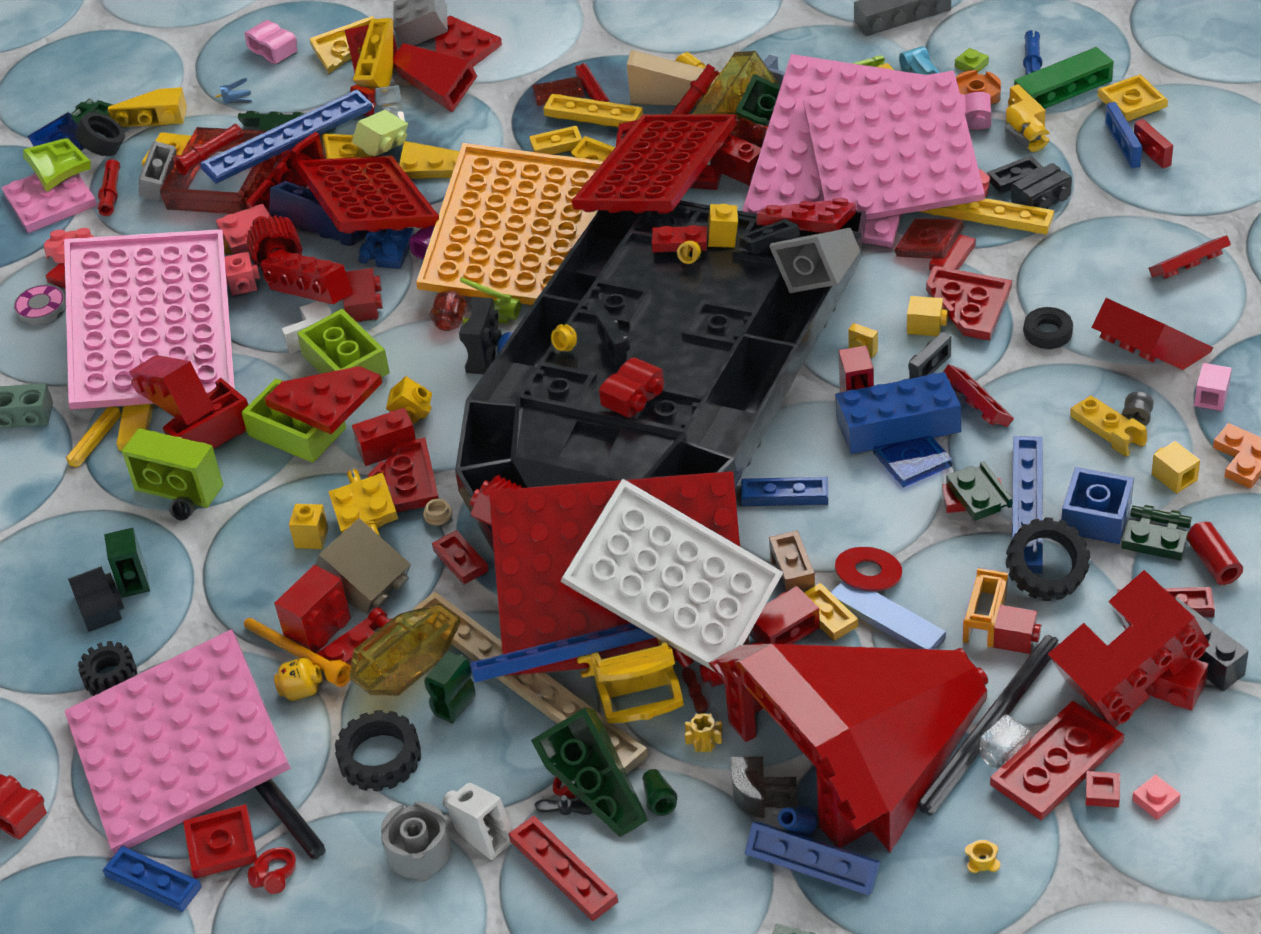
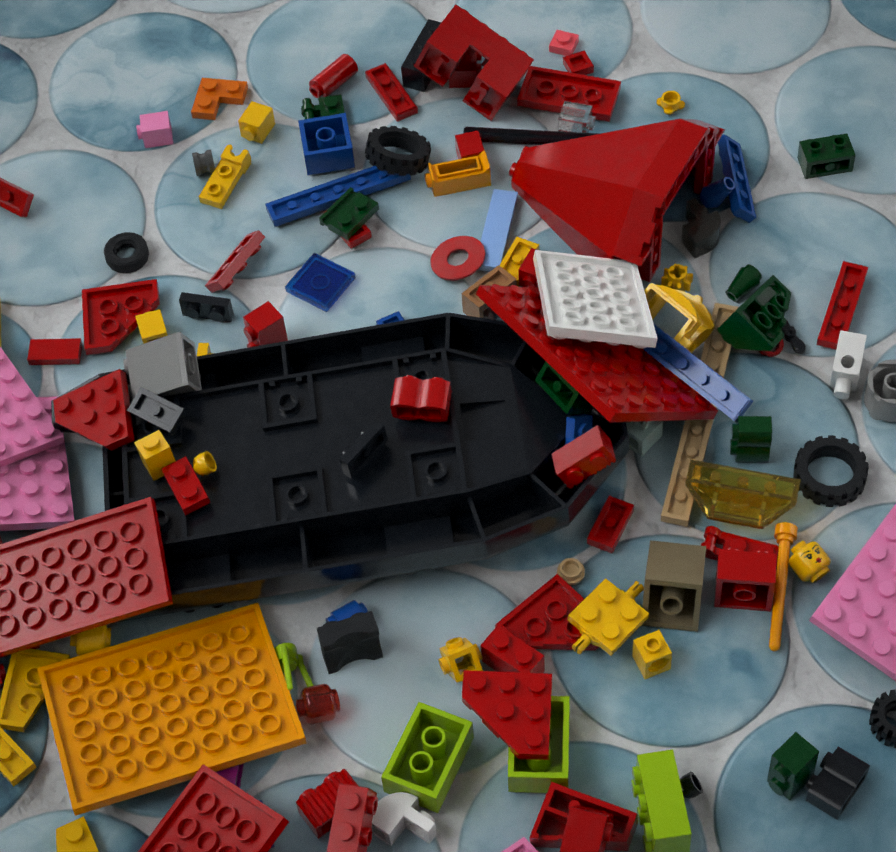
camera: 120 degrees left, 10 degrees up
yellow plate [551,324,577,351] -> none
blue brick [835,372,962,454] -> none
clear red tile [894,218,964,259] -> none
red wedge [1091,298,1214,370] -> none

